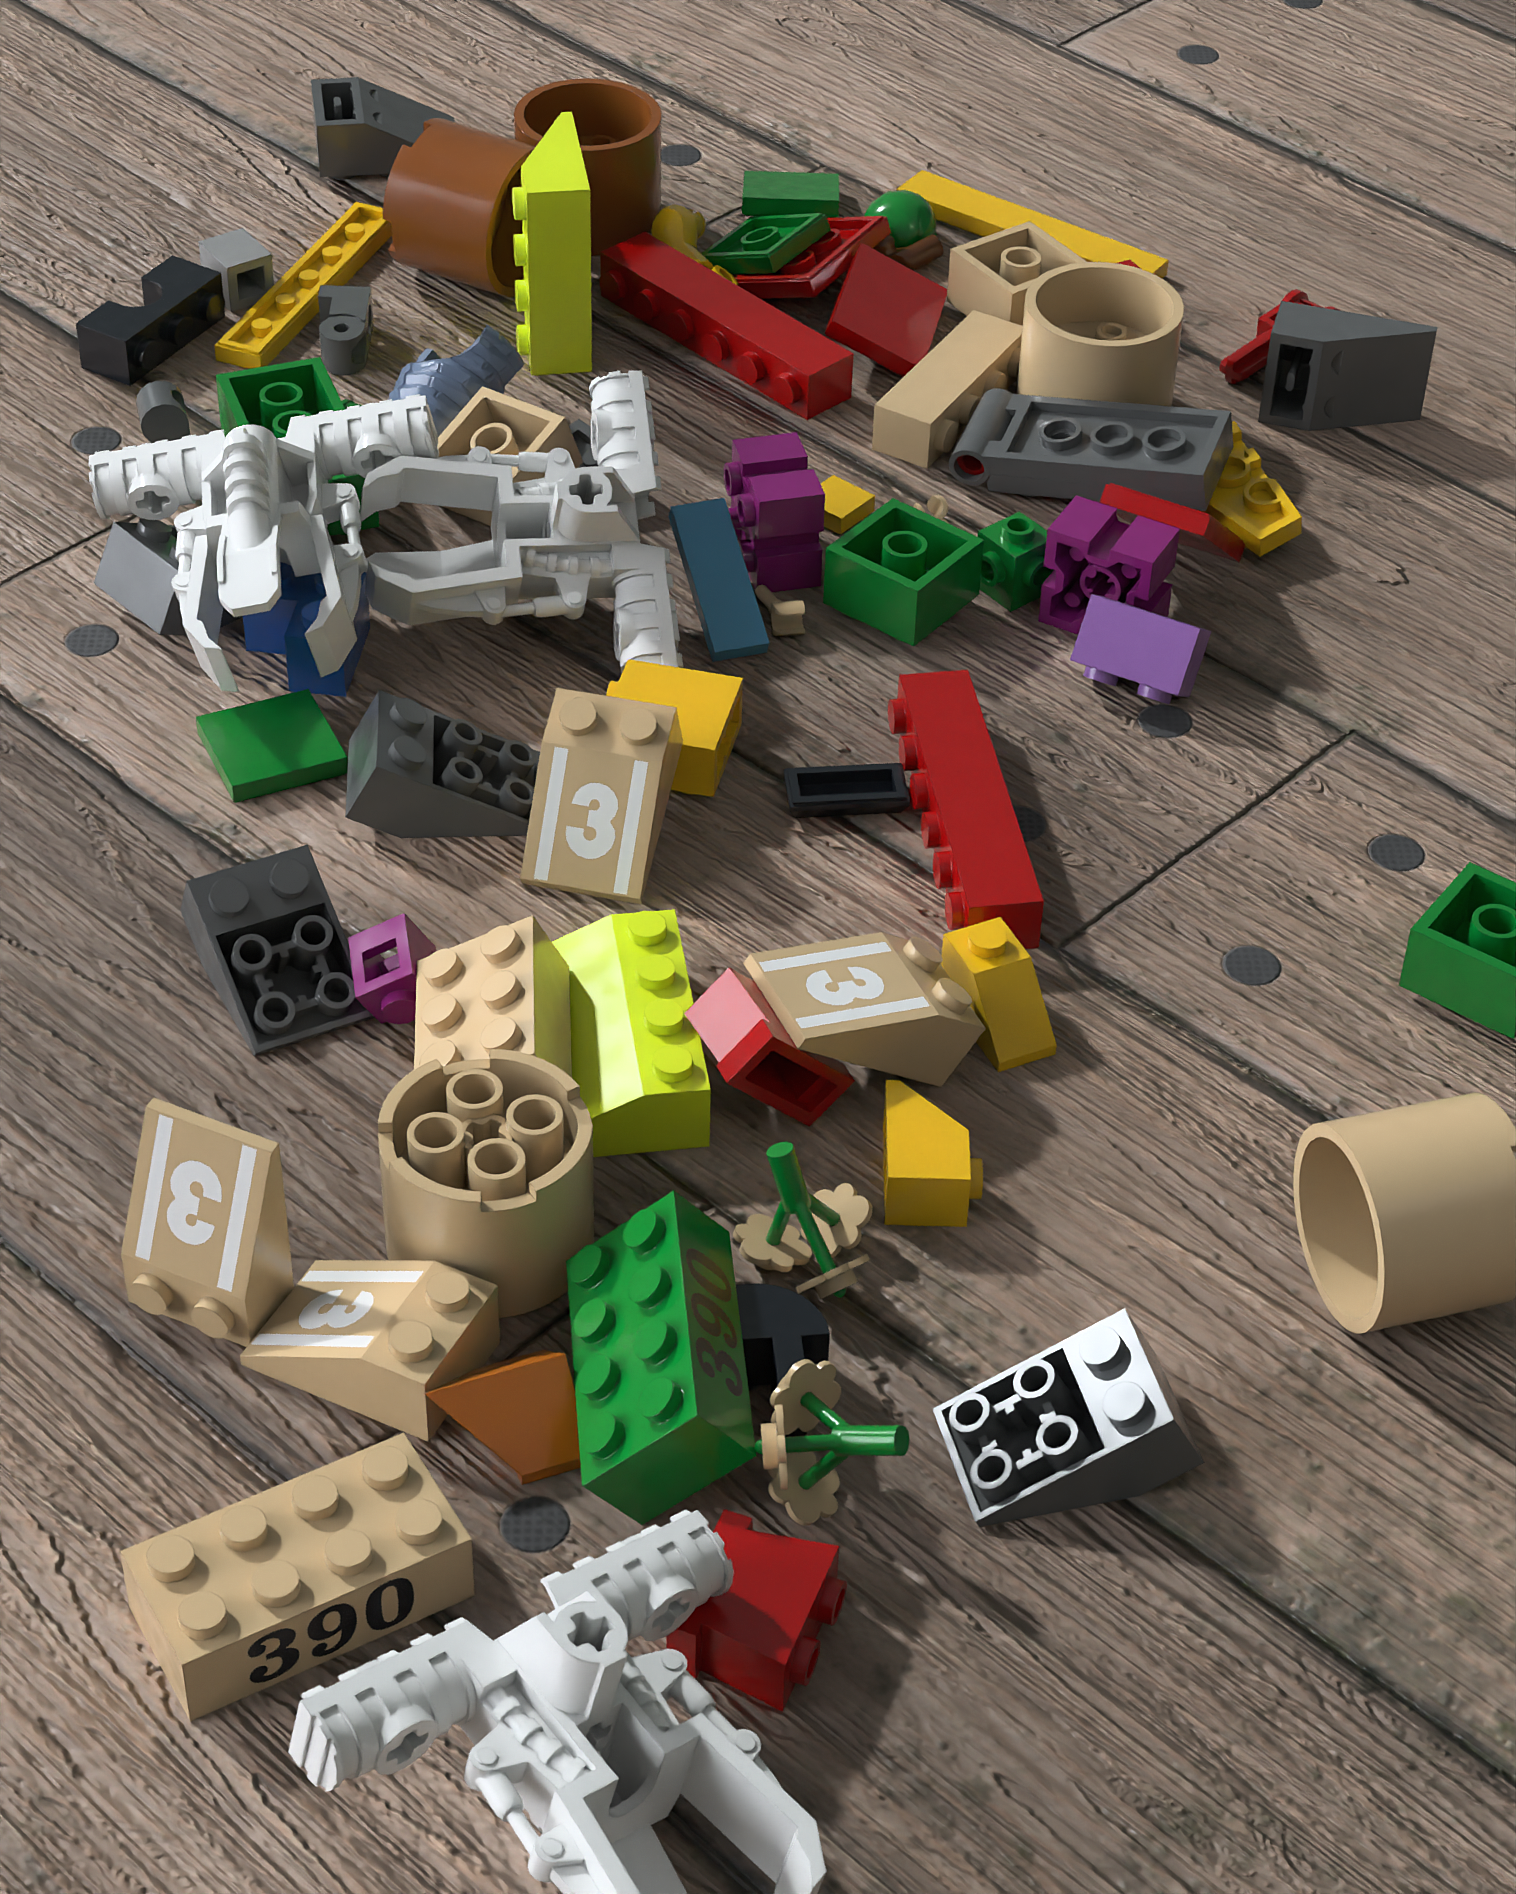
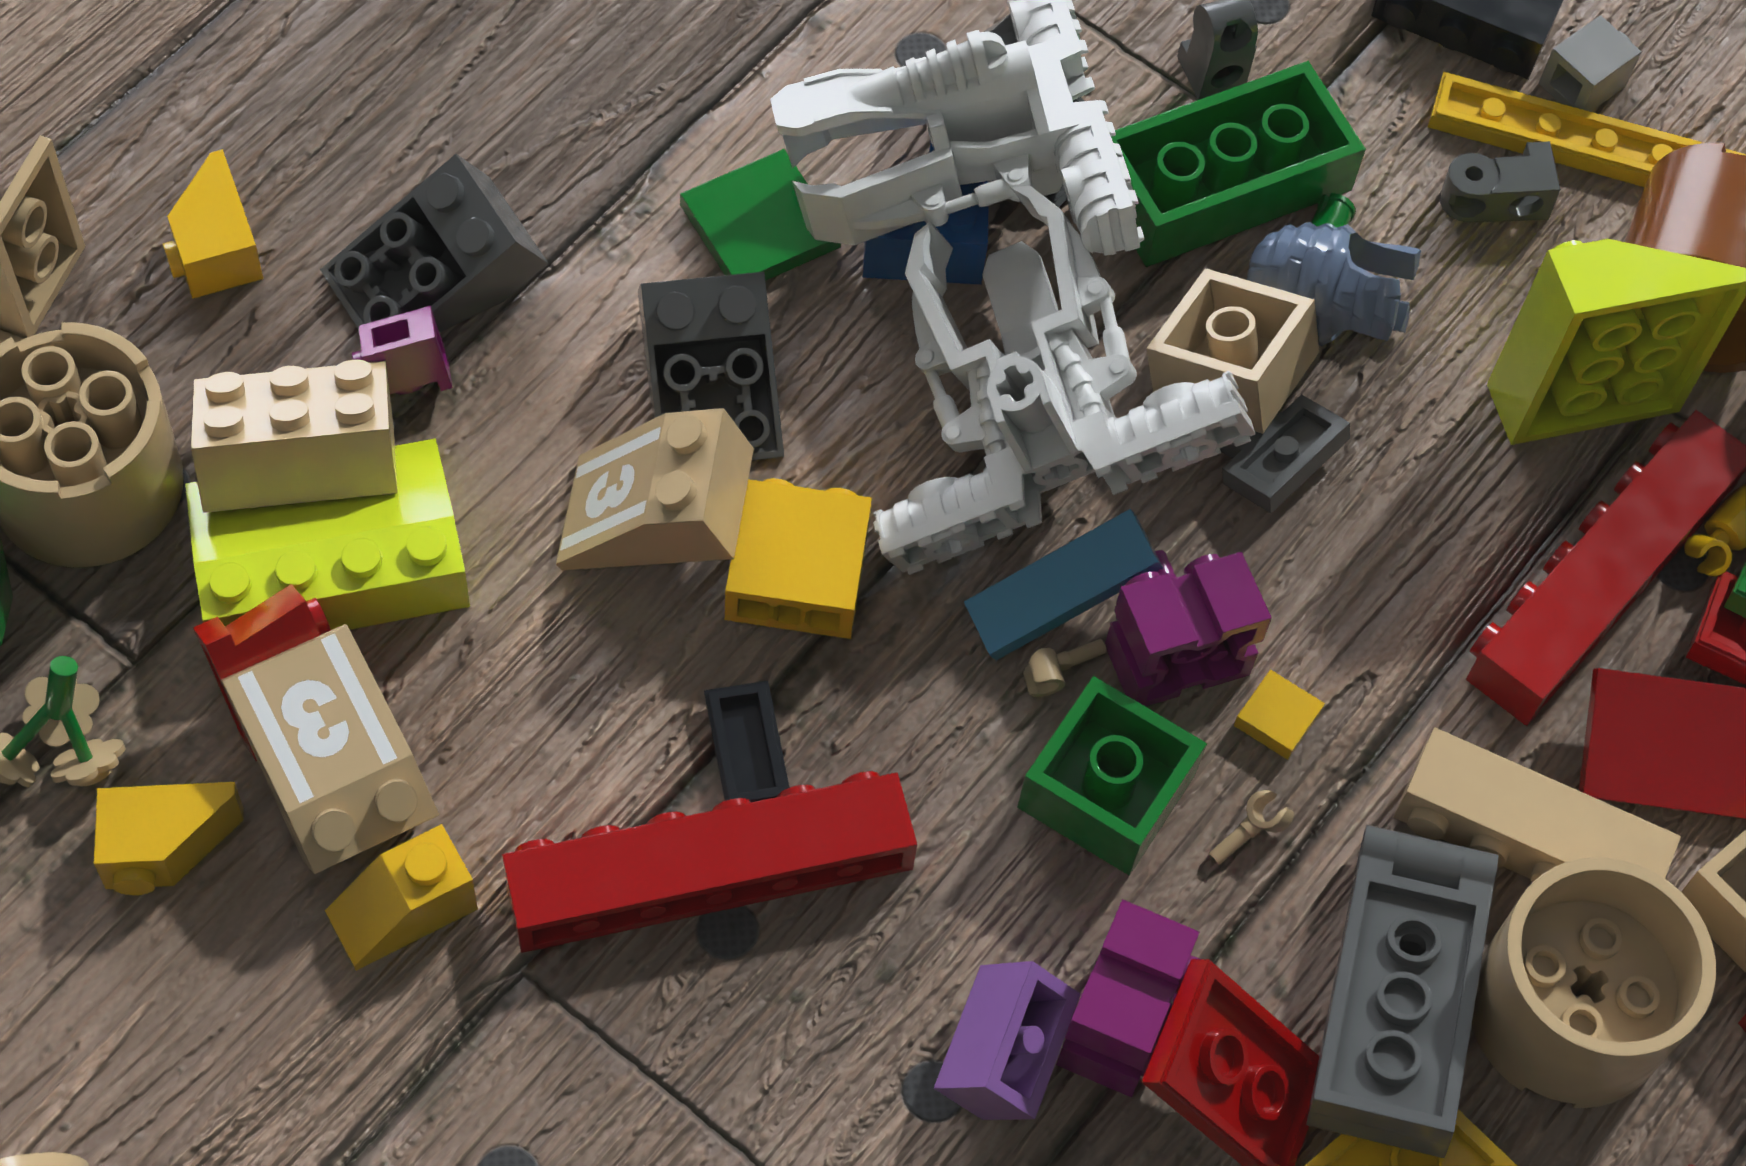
camera: 80 degrees right, 20 degrees up
green brick [978,512,1054,612] -> none
none -> yellow slope [162,149,263,299]

